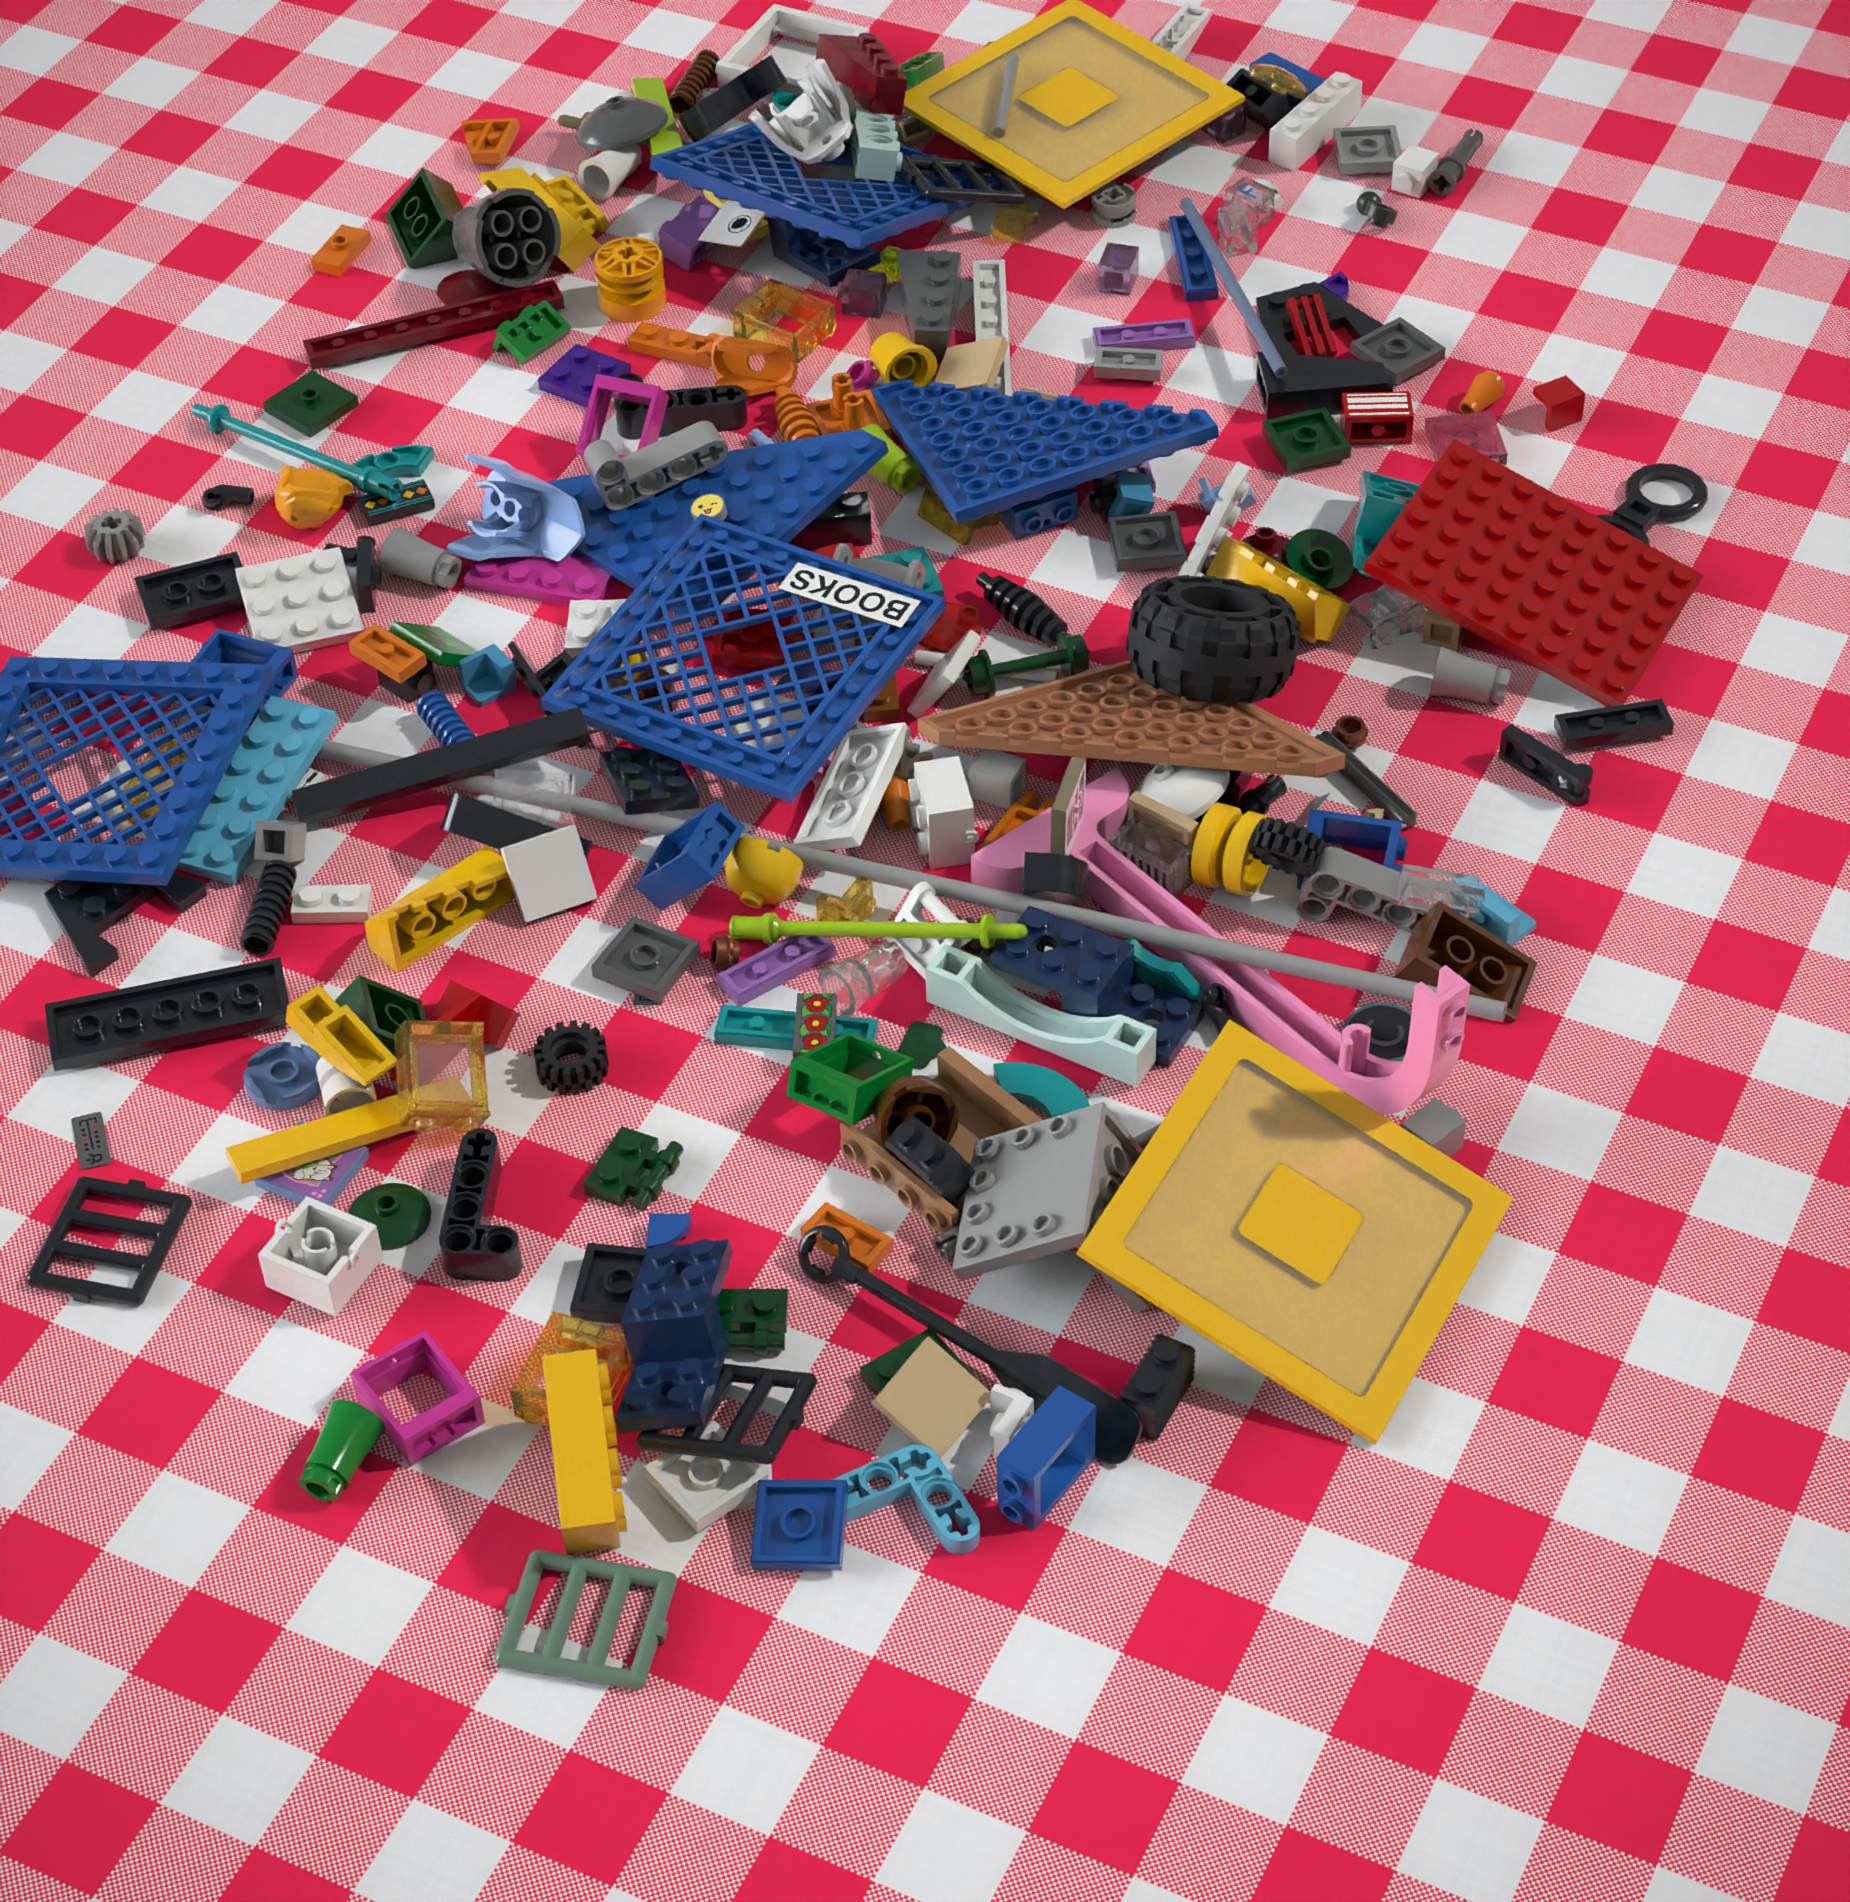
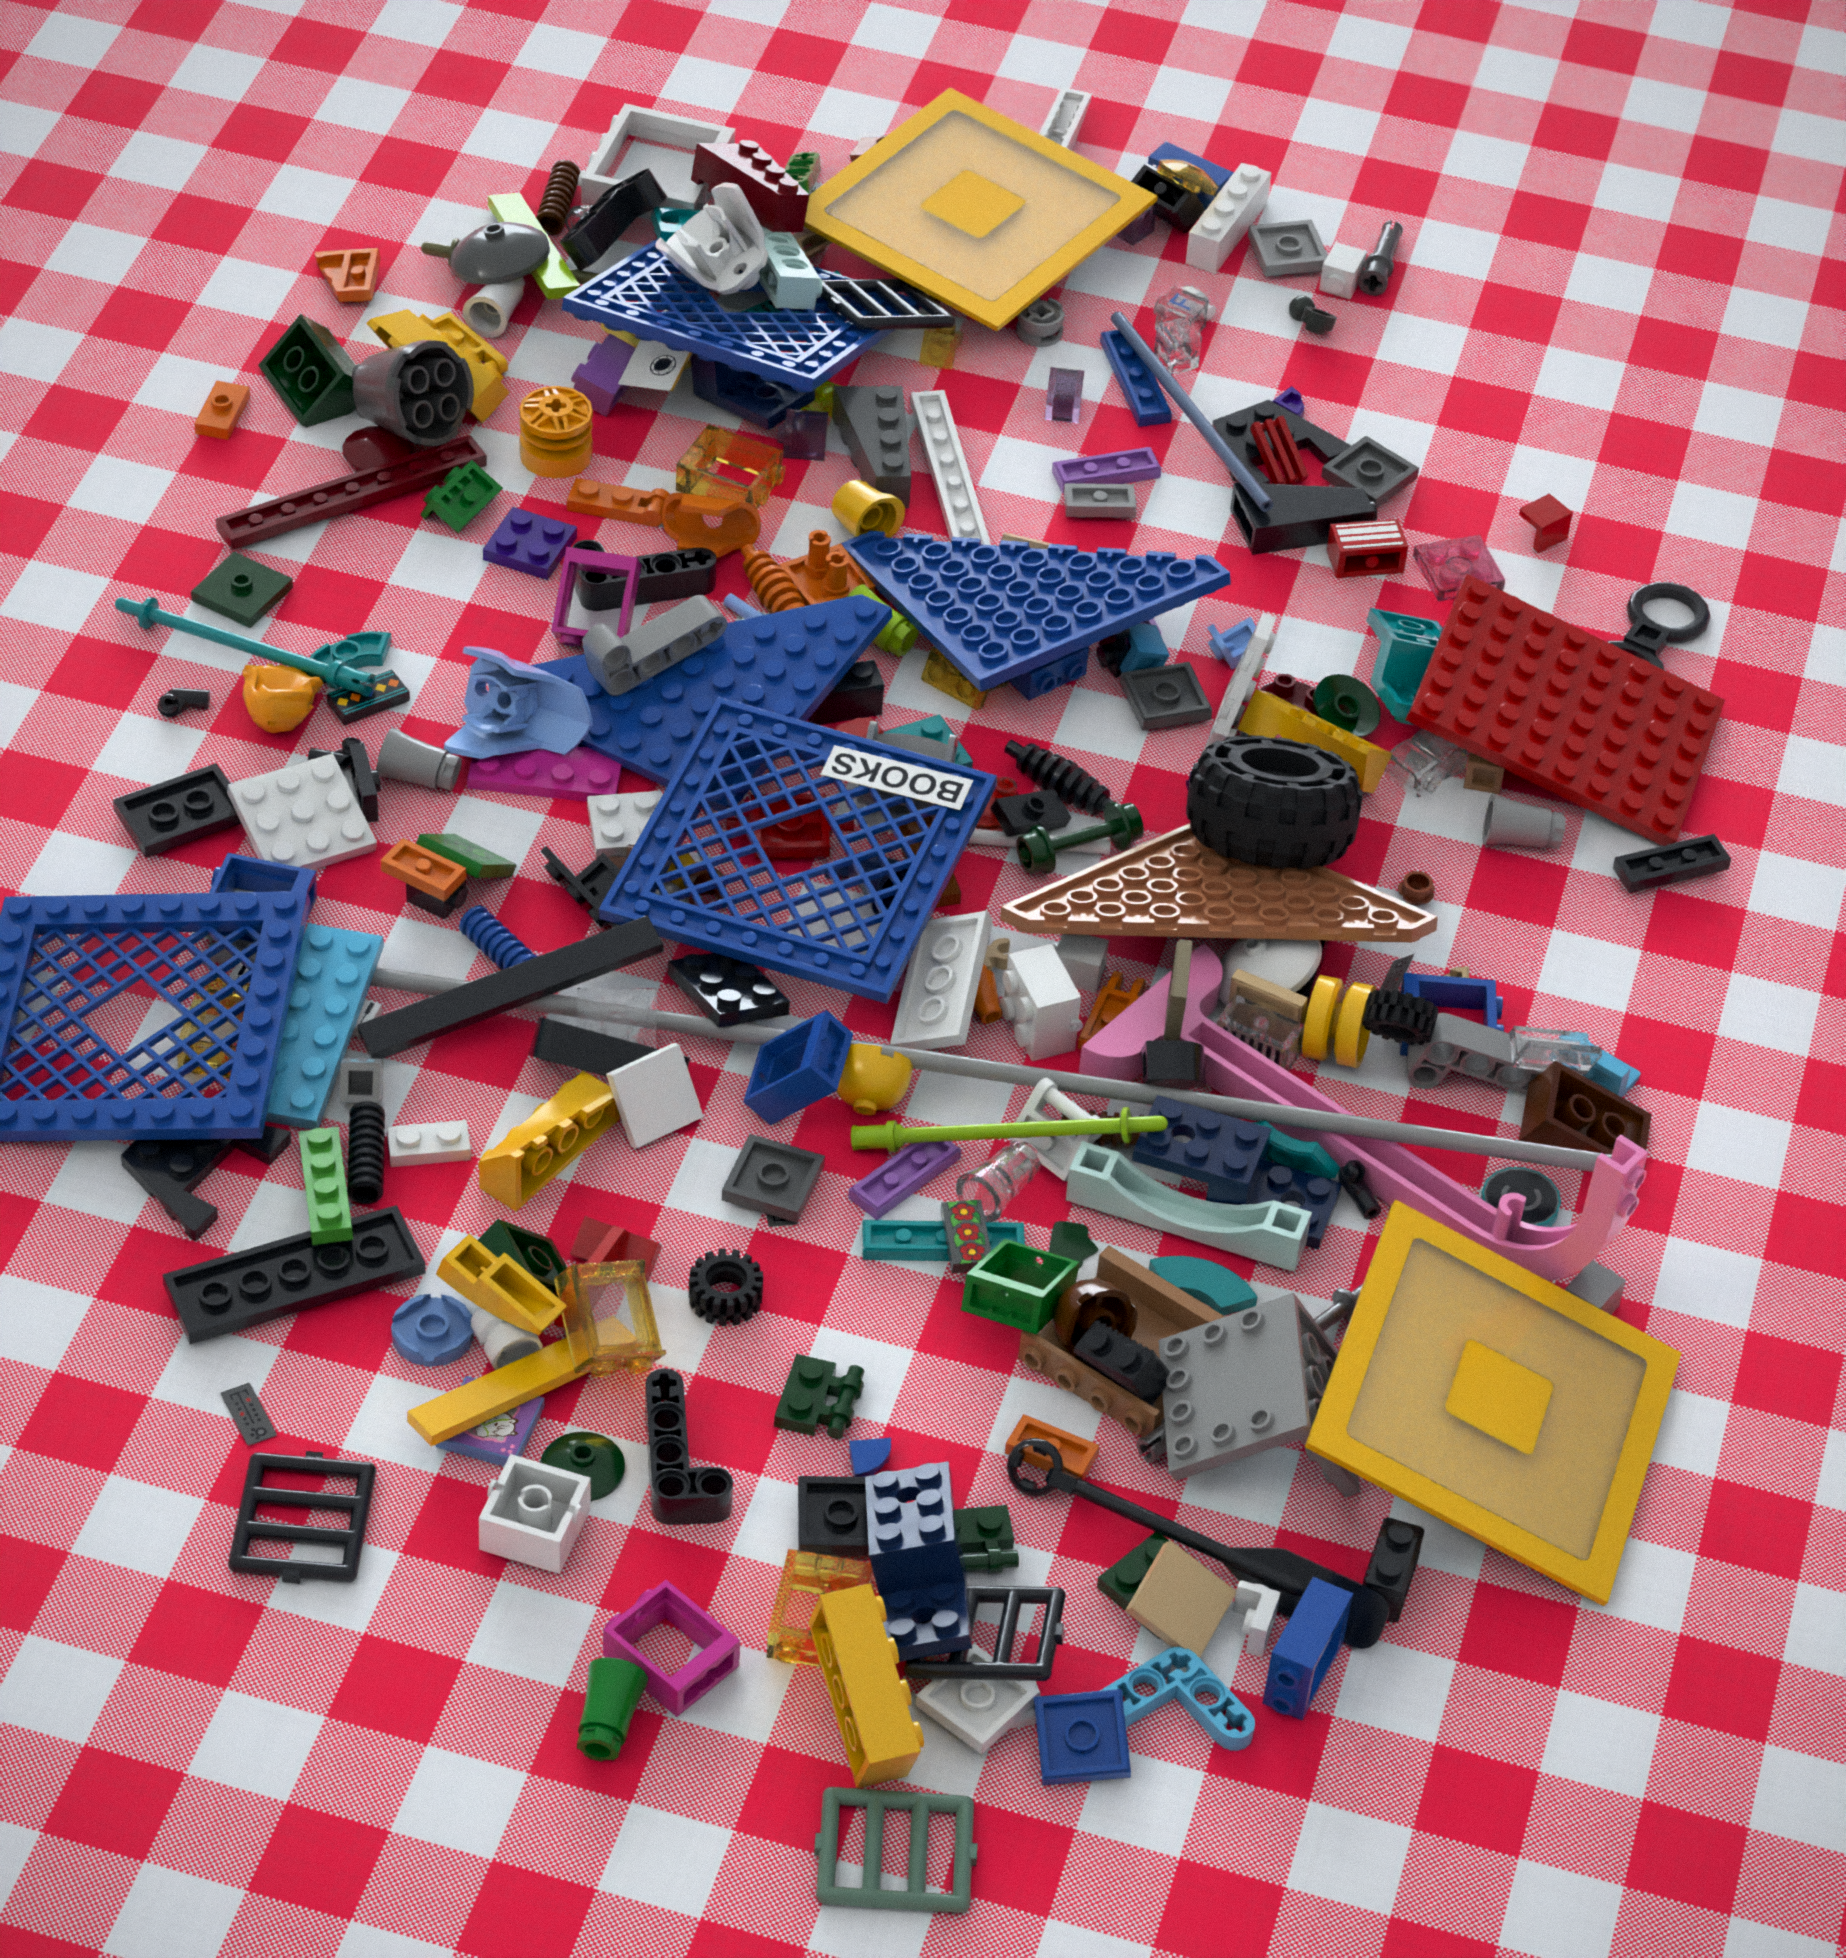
camera: 15 degrees left, 0 degrees up
light grey gear [84,507,145,564] -> none
dark azure panel [458,644,517,707] -> none
light yellow tile [690,494,727,521] -> none
copper plate [711,933,740,971] -> none
clear yellow bracket [815,875,876,922] -> none
dark pink plate [847,360,880,392] -> none
white tile [907,629,981,718] -> none
tan tile [934,336,1009,392] -> none
light grey bar [993,54,1019,138] -> none
black pin [1234,774,1287,815] -> none
dark green plate [1262,407,1351,472] -> none
dark grey axle [1315,731,1418,830] -> none
orange cone [1459,370,1505,419] -> none
black plate [1498,724,1593,806] -> none
none -> bright green plate [298,1127,353,1245]
none -> black plate [990,789,1072,837]

